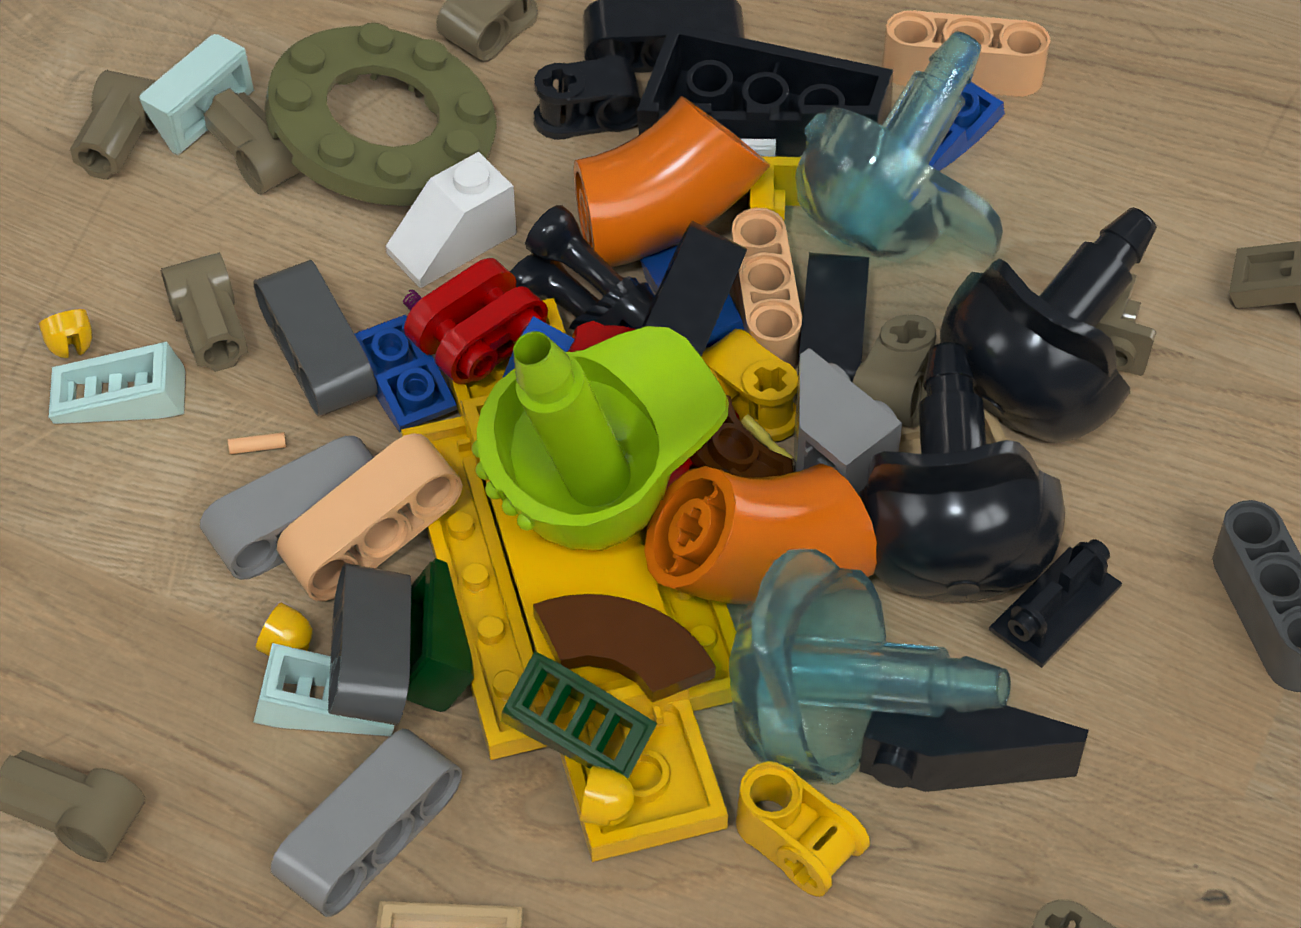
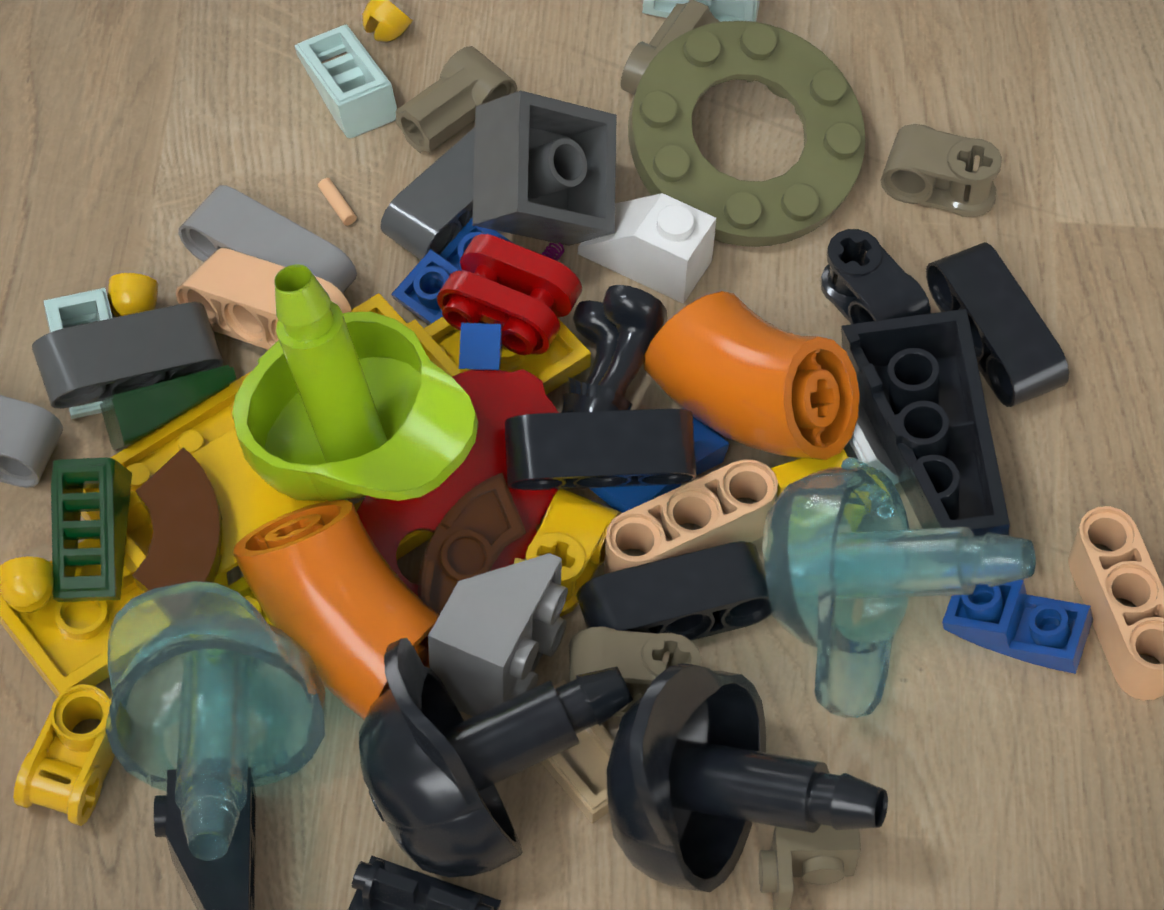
camera: 65 degrees right, 5 degrees up
none -> dark grey brick [472,90,617,246]

